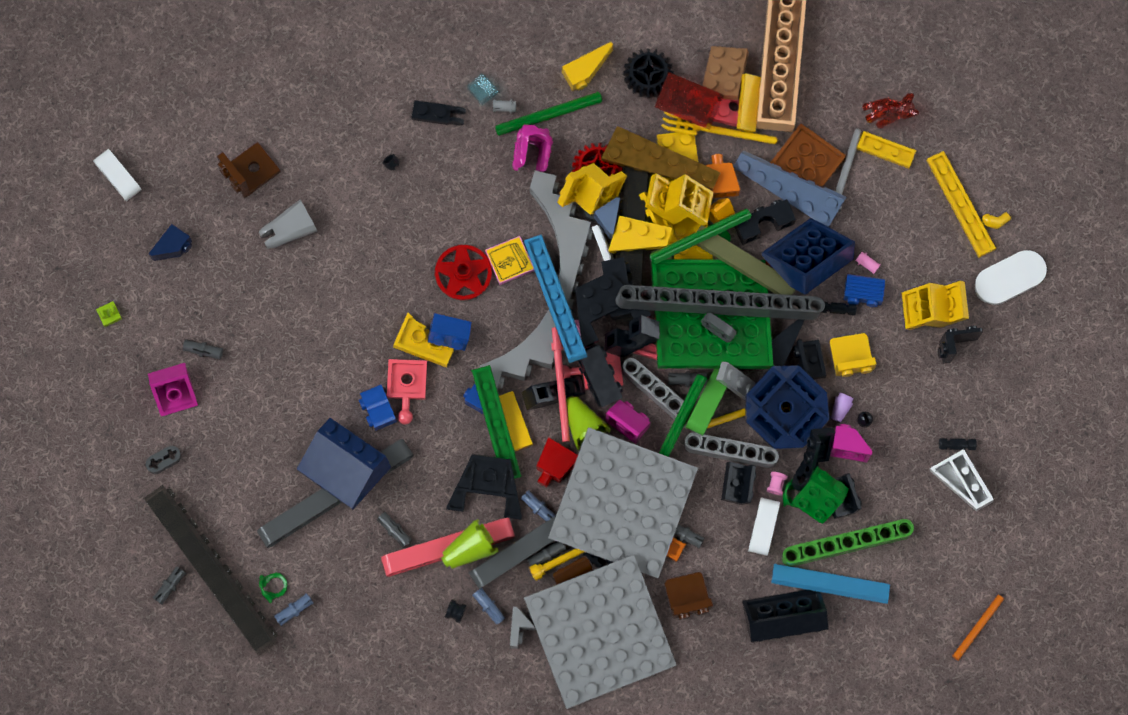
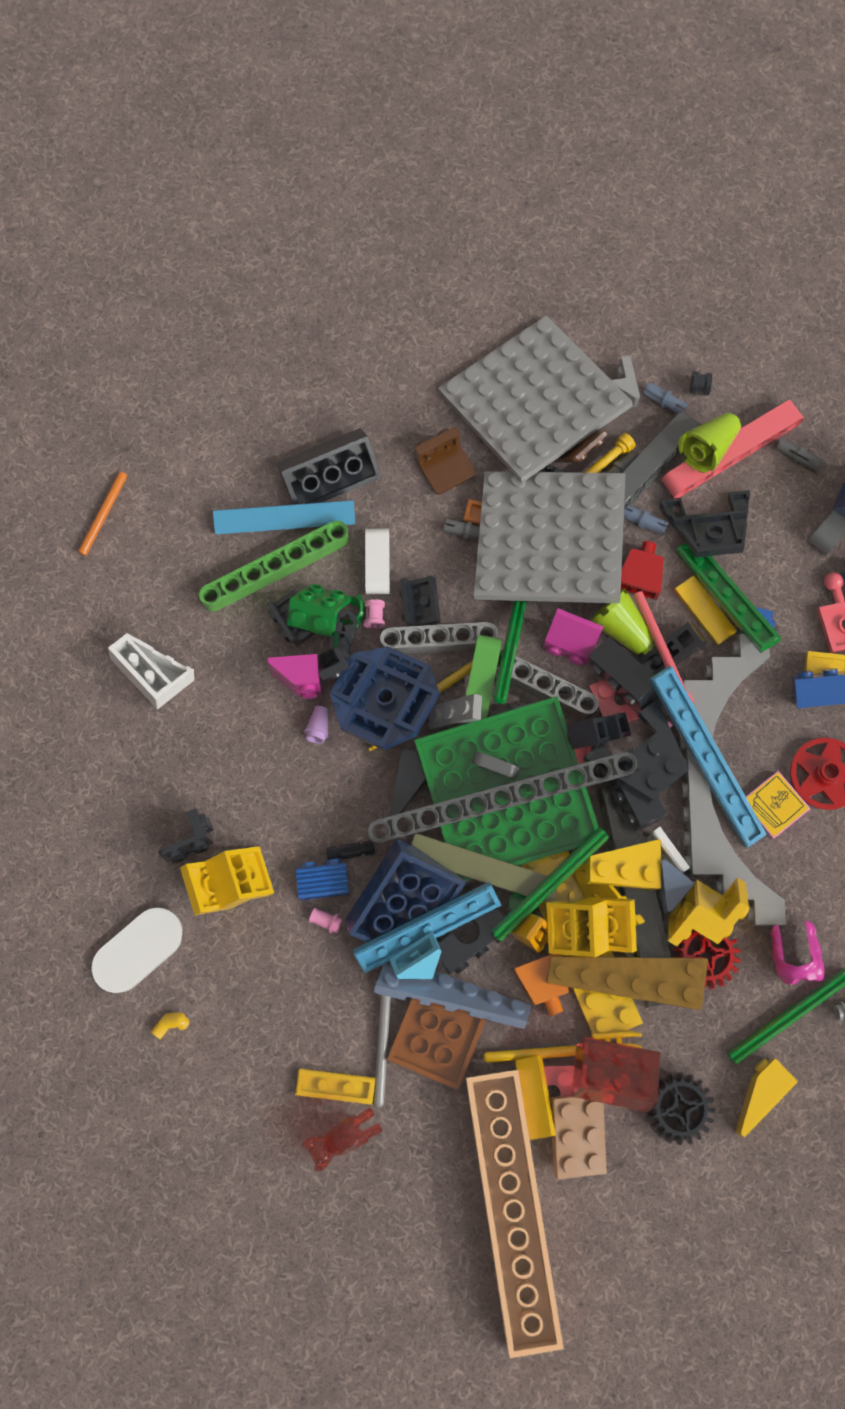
camera: 165 degrees right, 0 degrees up
black bracket [794,339,827,380] -> none
yellow bracket [829,333,877,377] -> none
black hinge [857,412,873,428] -> none
yellow tile [926,151,996,258] -> none
black axle [938,438,977,450] -> none
none -> dark azure tile [353,881,501,973]
none -> medium azure slope [389,932,441,979]

